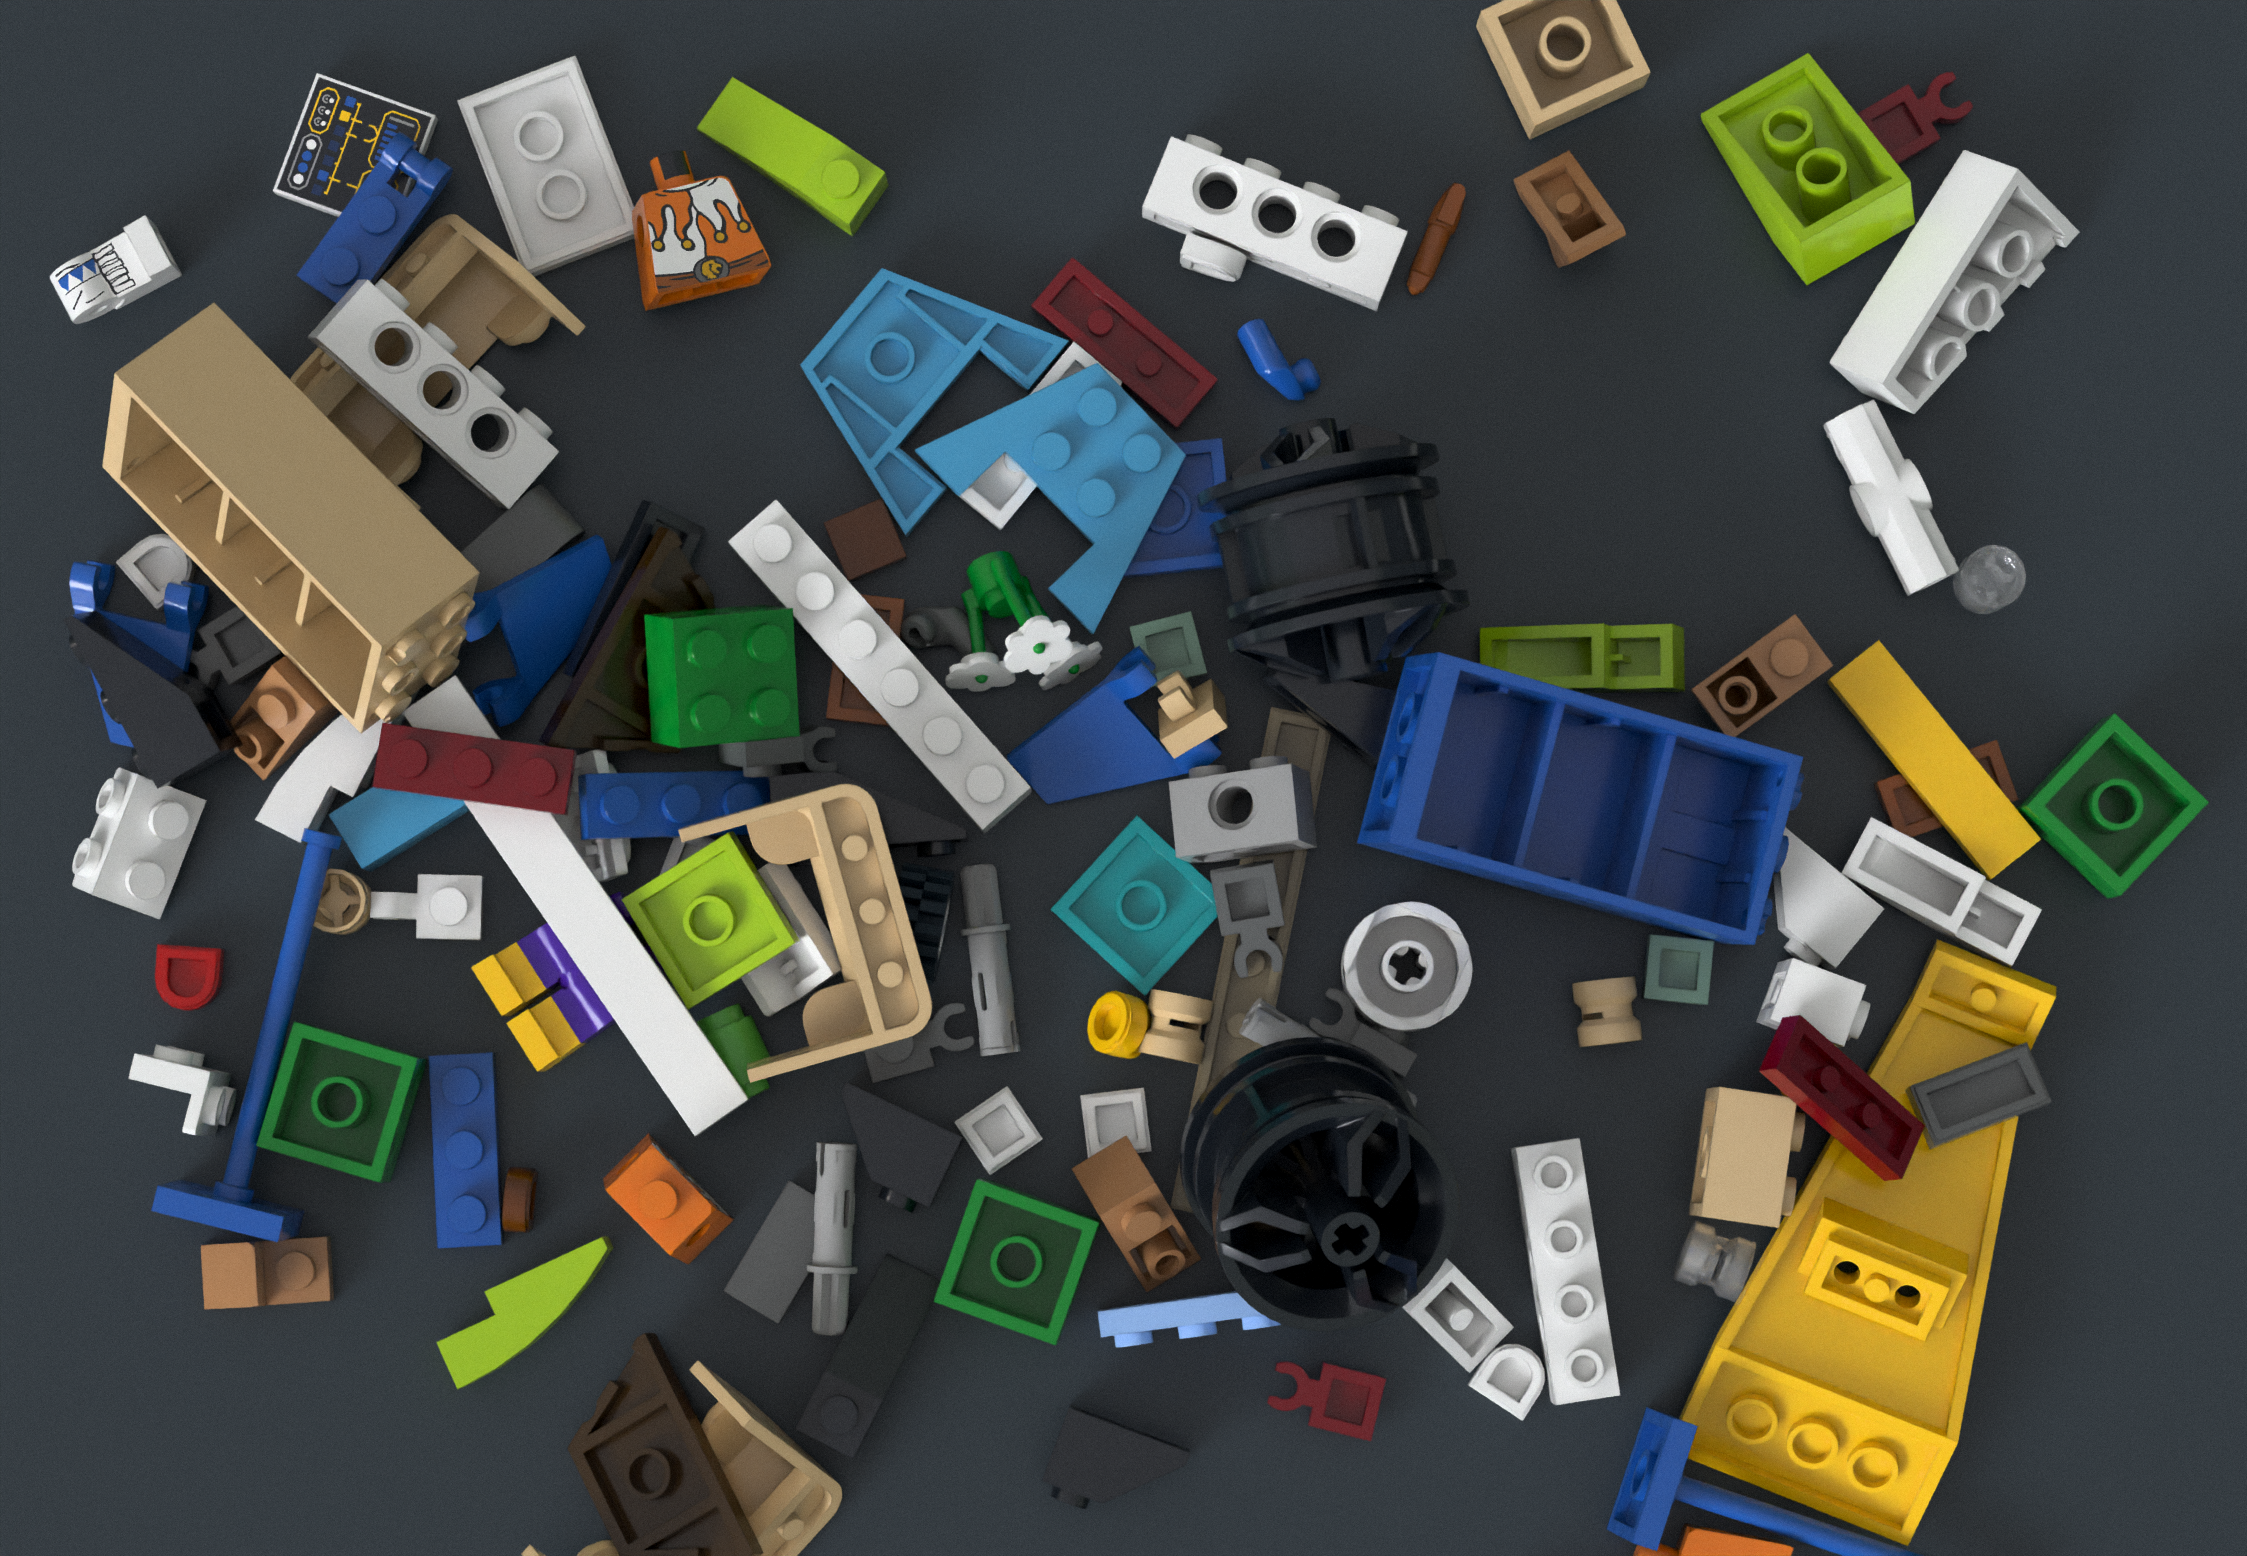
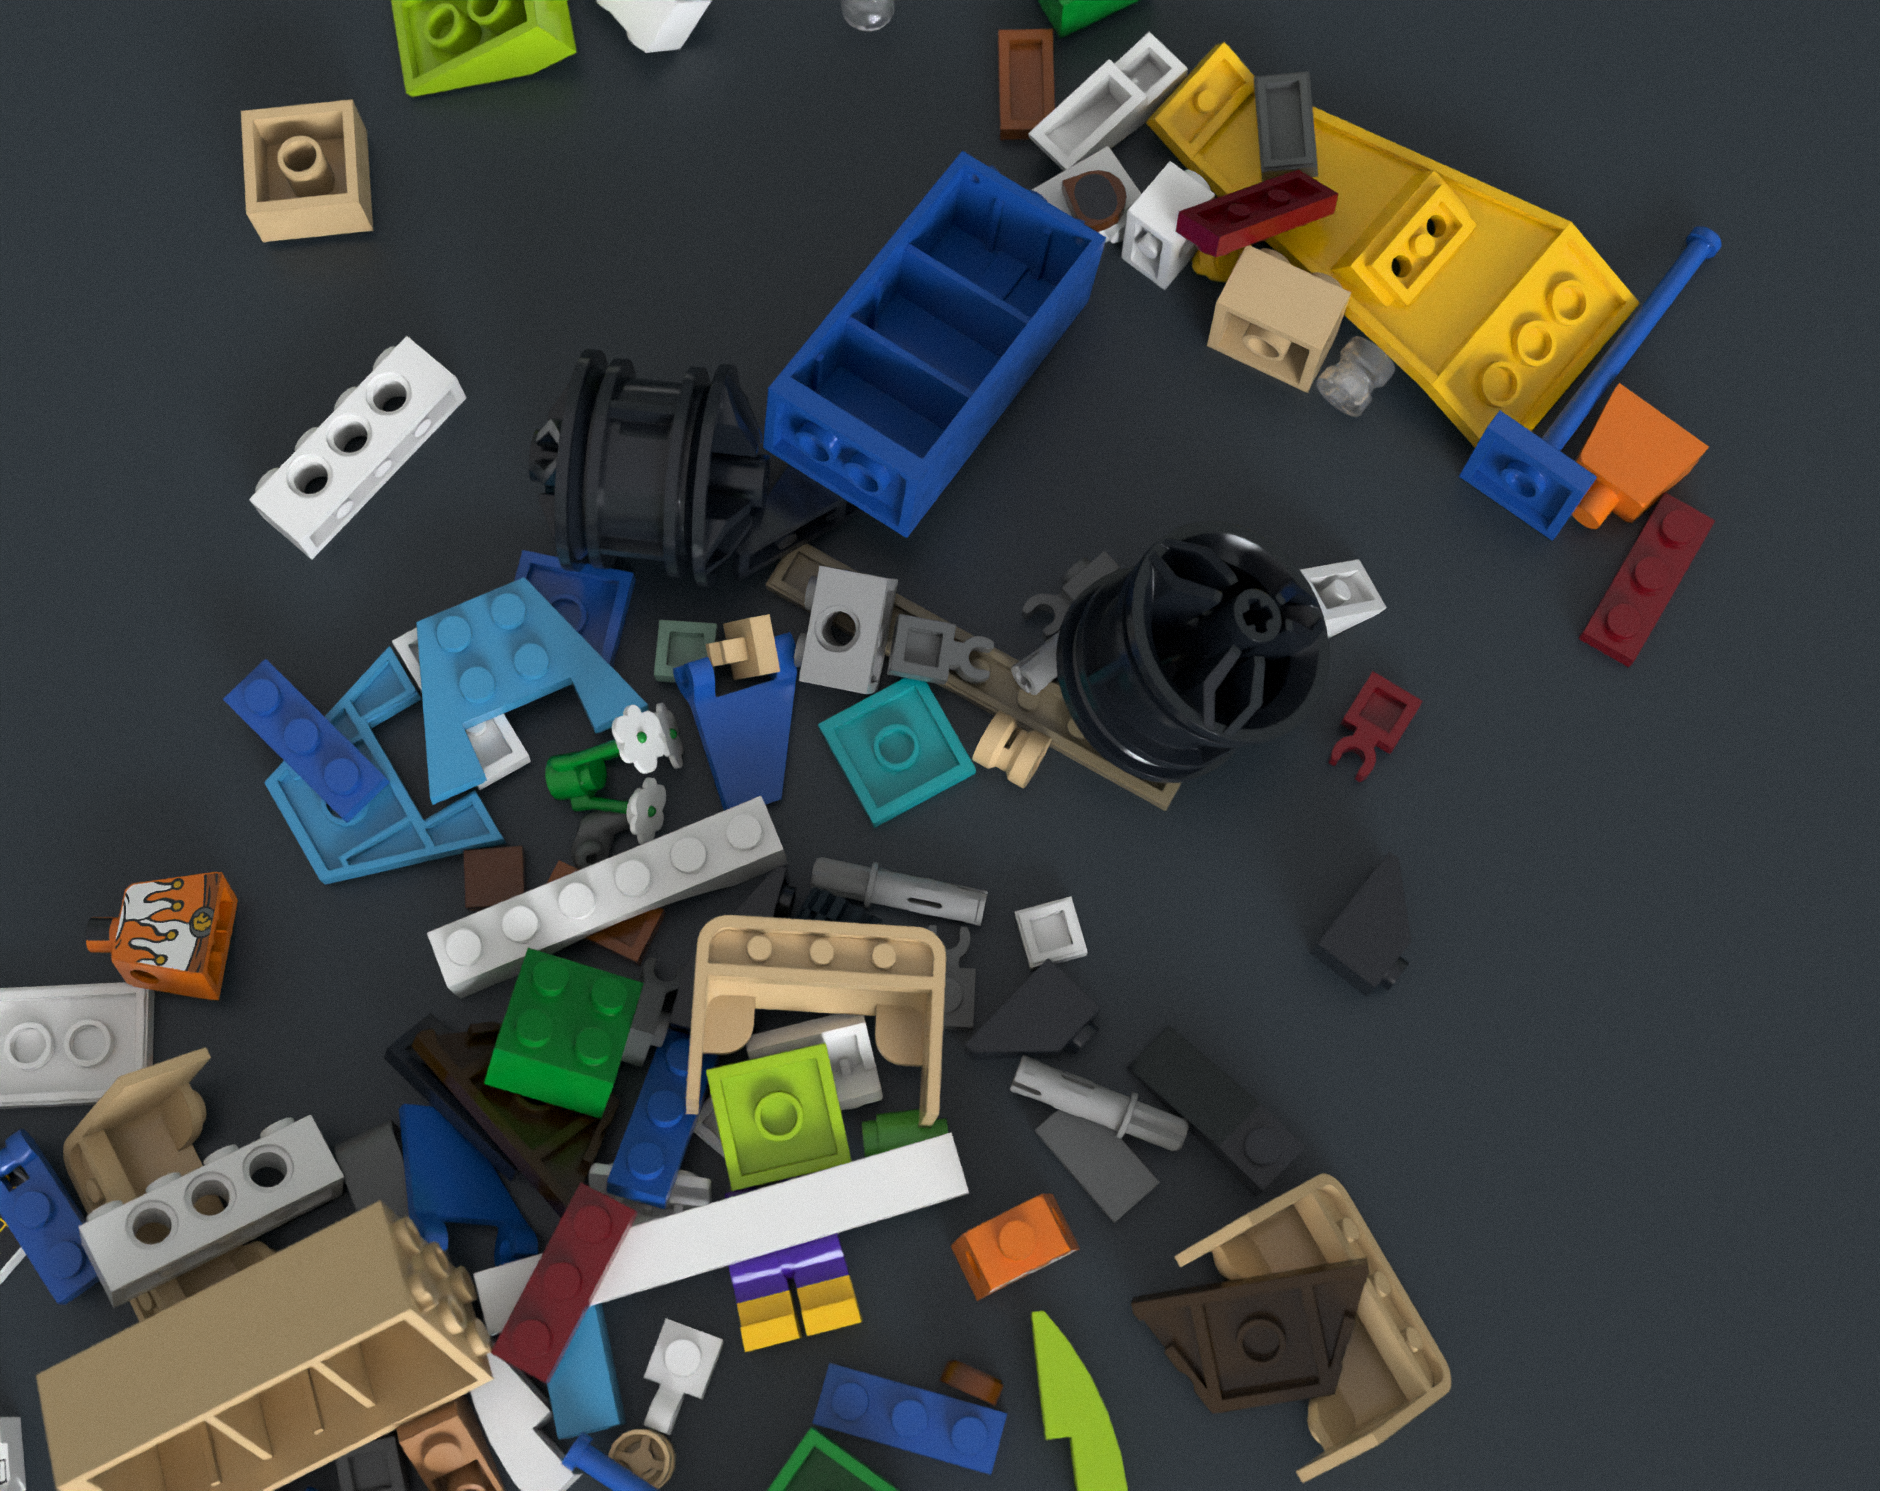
camera: 70 degrees left, 10 degrees down
lime slope [696,77,889,237] -> none
green brick [933,1177,1102,1345] -> none
dark red plate [1031,257,1218,431] -> none
medium nougat slope [1071,1135,1201,1292] -> none
white tile [1080,1088,1152,1158] -> none
yellow tile [1087,991,1152,1059] -> none
light blue plate [1097,1291,1281,1348] -> none
white tile [1180,232,1247,282] -> none
blue arm [1237,319,1321,401] -> none
white brick [1341,901,1473,1032] -> none
dark orange piece [1406,183,1466,295] -> none
white tile [1467,1344,1545,1421] -> none
lime slope [1480,623,1685,693] -> none
white brick [1510,1138,1620,1405] -> none
medium nougat slope [1513,150,1626,268] -> none
tan wheel [1572,976,1642,1047] -> none
sand green plate [1642,934,1714,1005] -> none
medium nougat slope [1691,614,1833,737] -> none
white piece [1823,400,1959,596] -> none
yellow tile [1827,640,2041,881] -> none
none -> blue plate [223,659,390,823]
none -> tile [1061,170,1127,232]

